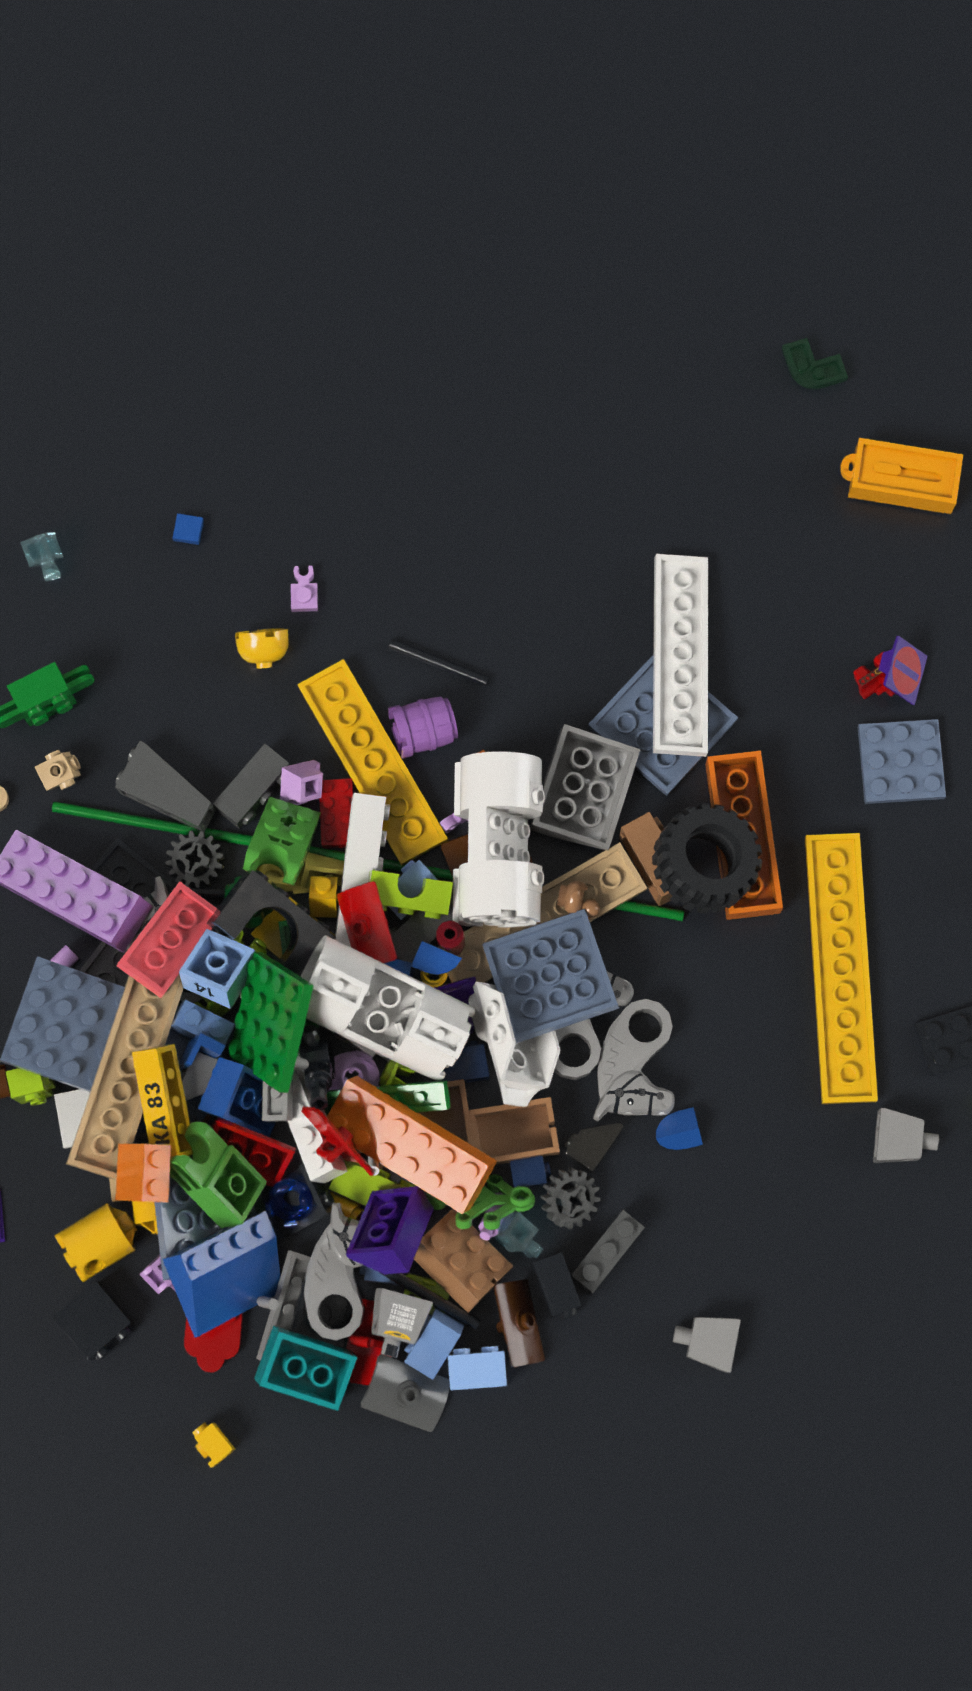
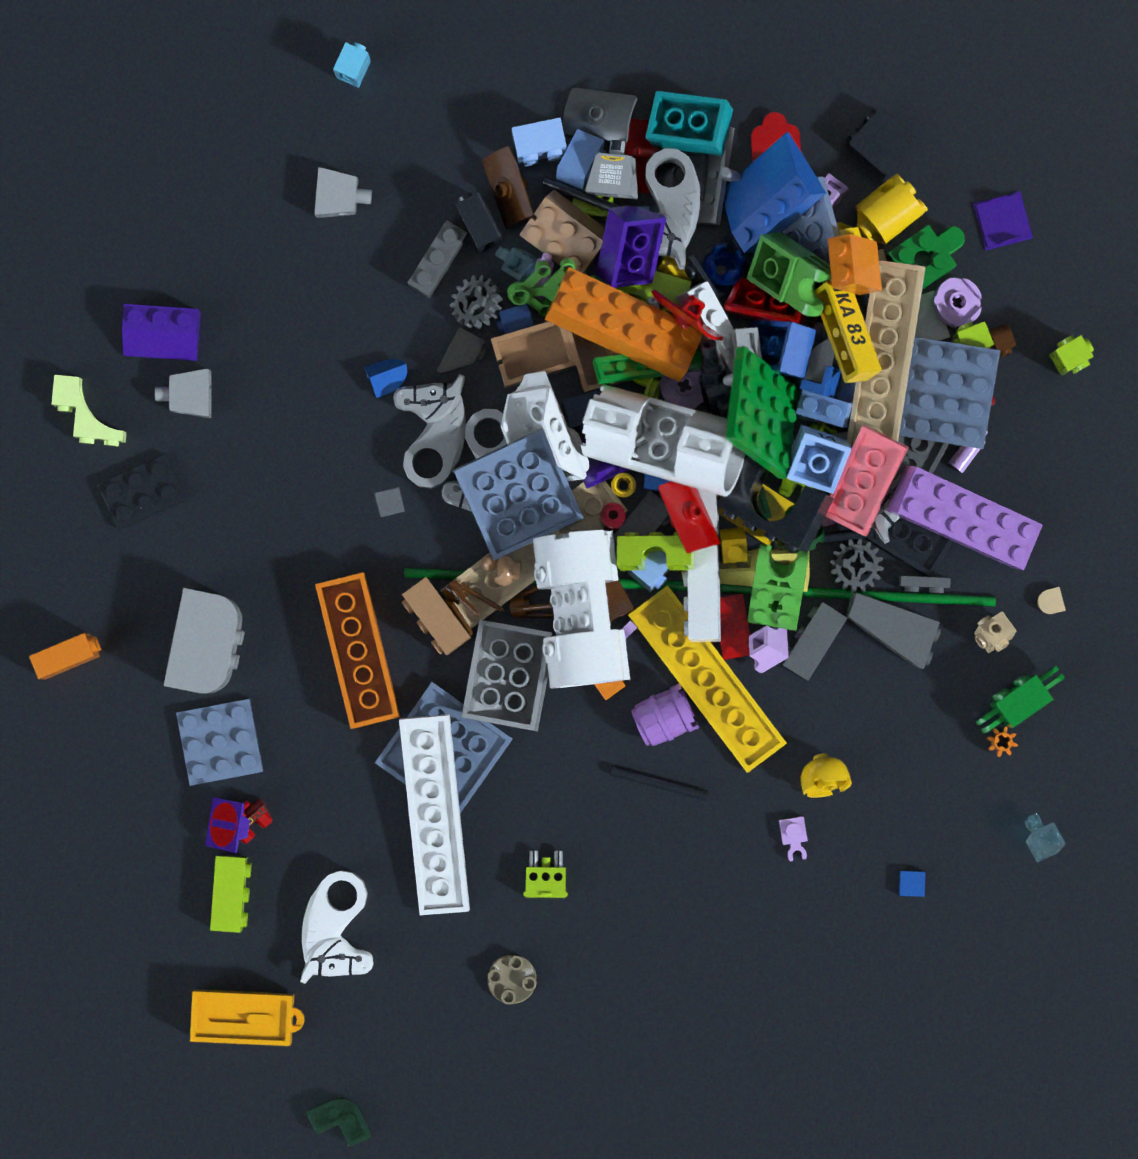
camera: 170 degrees right, 10 degrees up
yellow brick [193,1422,236,1468] -> none
blue brick [411,941,462,975] -> none
black tyre [652,803,762,914] -> none
yellow plate [805,833,878,1104] -> none
none -> dark purple slope [122,304,201,361]
none -> light grey brick [164,588,245,693]
none -> lime brick [210,855,251,933]
none -> white animal [300,870,373,984]
none -> medium azure brick [333,42,371,88]
none -> clear tile [375,487,405,518]
none -> reddish brown plant [442,579,504,636]
none -> dark tan dish [487,955,537,1004]
none -> reddish brown plant [509,586,554,619]
none -> lime piece [523,850,568,898]
none -> green brick [886,225,965,290]
none -> dark grey plate [898,576,951,593]
none -> lavender plate [931,278,982,328]
none -> orange gear [986,727,1018,757]

